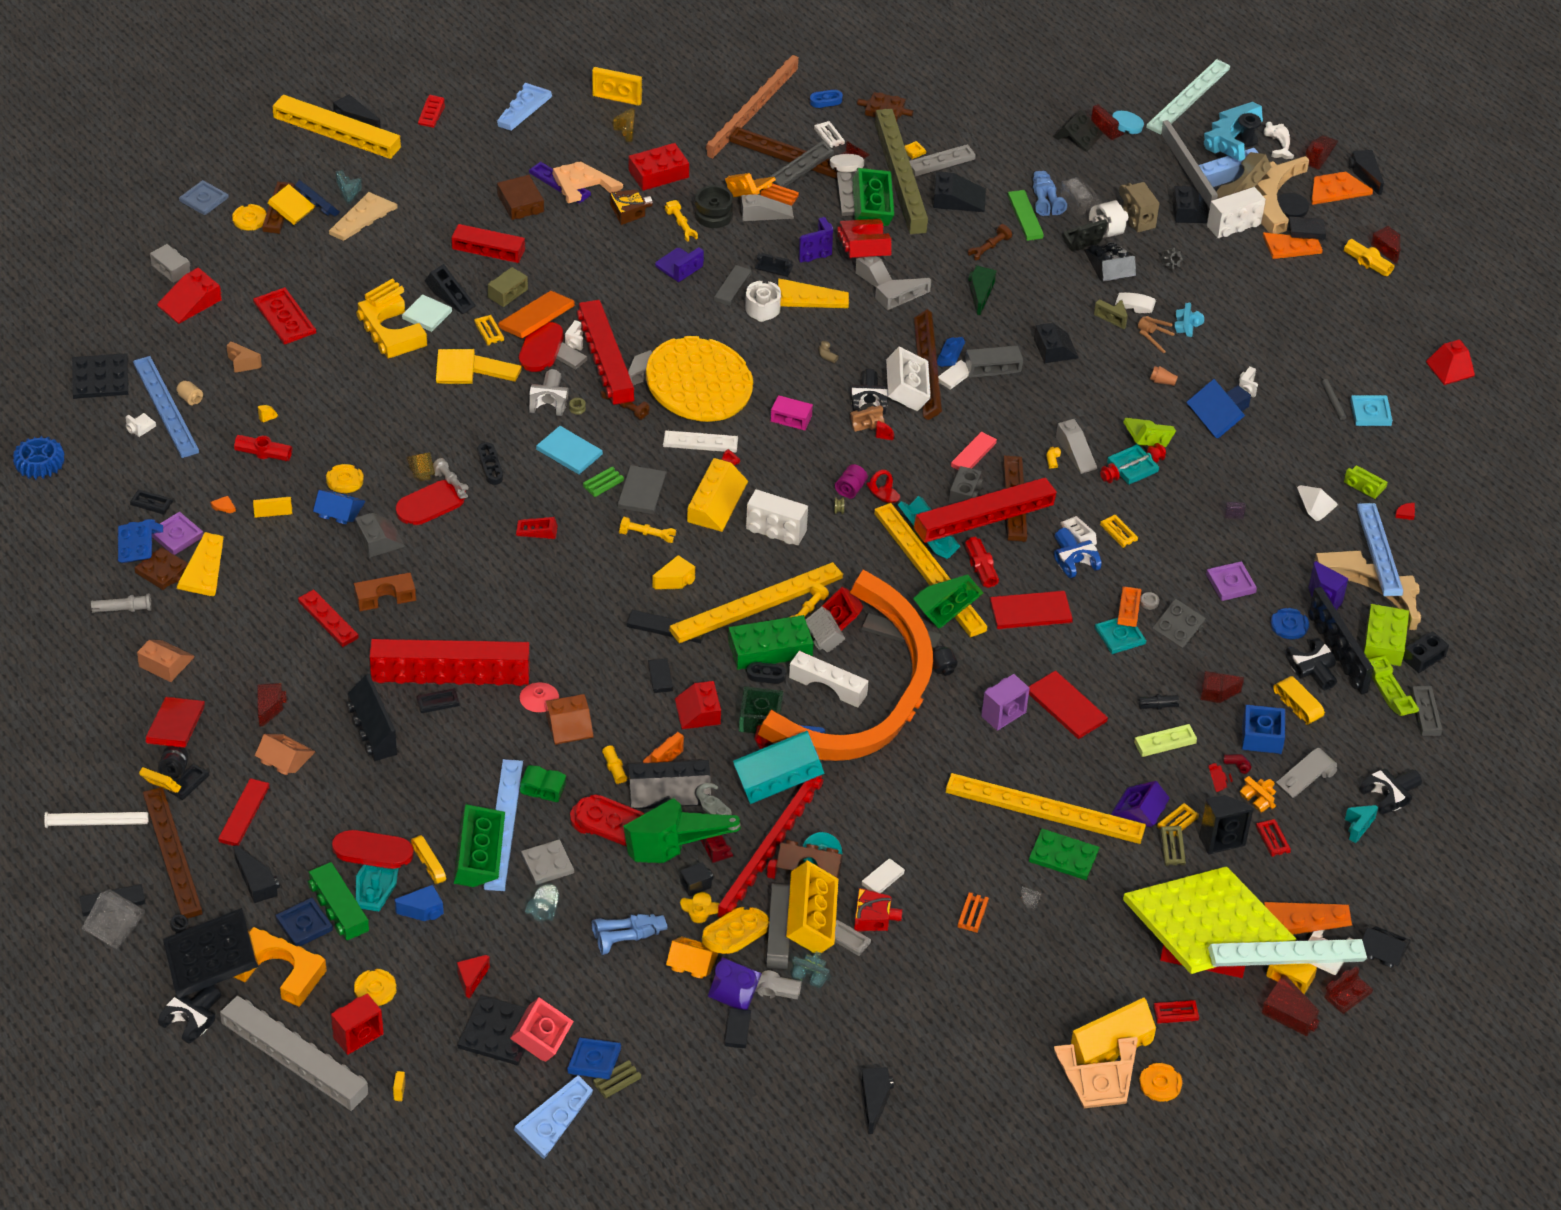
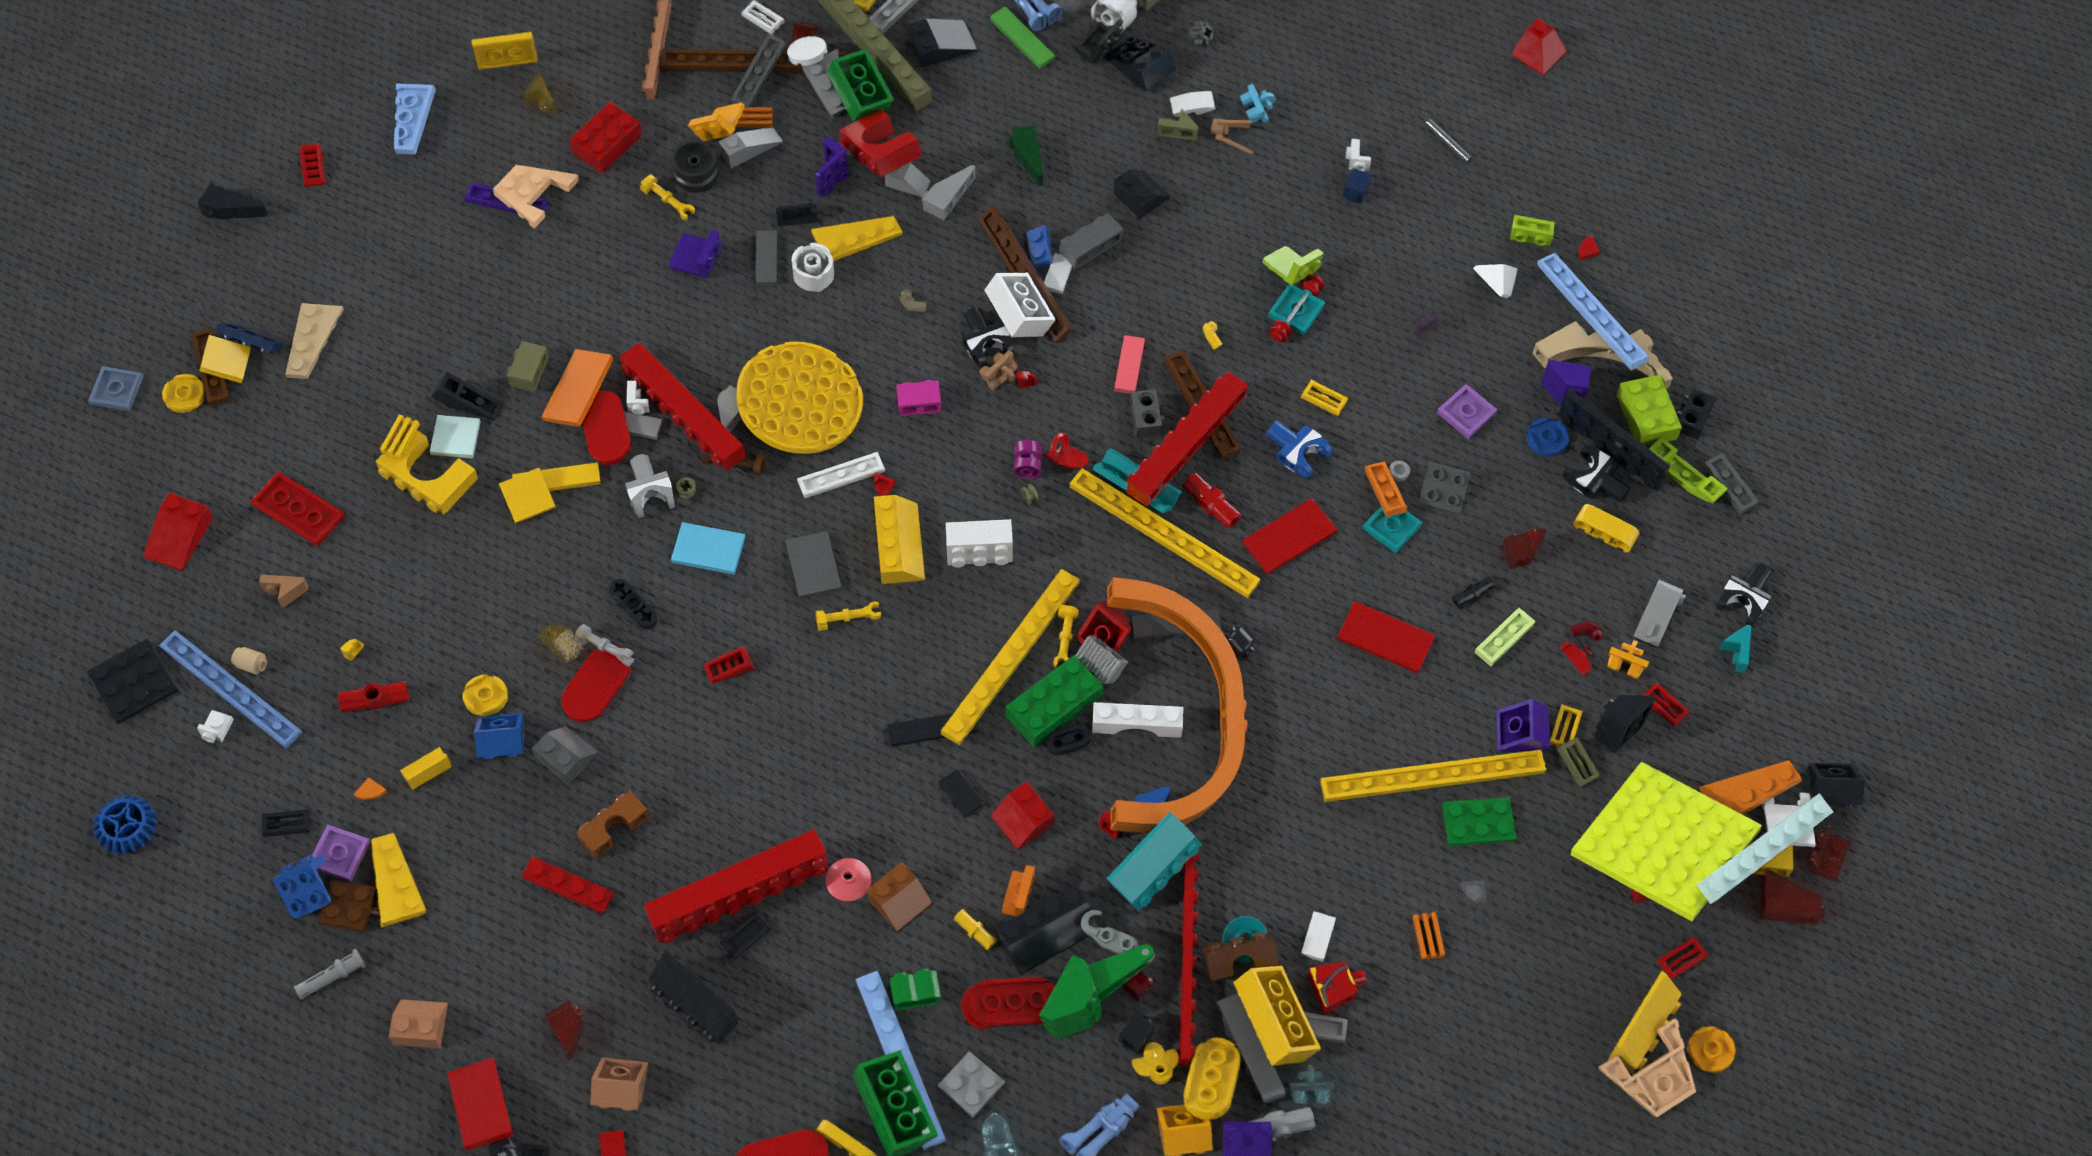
camera: 25 degrees left, 15 degrees up
light grey brick [150,244,190,283] -> none
yellow brick [273,95,401,159] -> none
clear light blue slope [336,170,362,205] -> none
red brick [452,224,525,263] -> none
yellow tile [474,315,504,345] -> none
reddish brown brick [497,175,544,220] -> none
bright green tile [583,467,624,497] -> none
reddish brown torso [610,190,653,225] -> none
yellow slope [652,555,695,589] -> none
clear green brick [739,687,783,733] -> none
red tile [767,859,778,879] -> none
green slope [913,575,983,629] -> none
reddish brown piece [968,224,1012,261] -> none
medium lavender brick [981,674,1030,731] -> none
light grey slope [1056,419,1097,474] -> none
white slope [1061,516,1097,545] -> none
nougat cone [1150,366,1178,386] -> none
blue tile [1187,379,1245,438] -> none
blue brick [1242,705,1285,754] -> none
medium azure plate [1350,395,1393,426] -> none

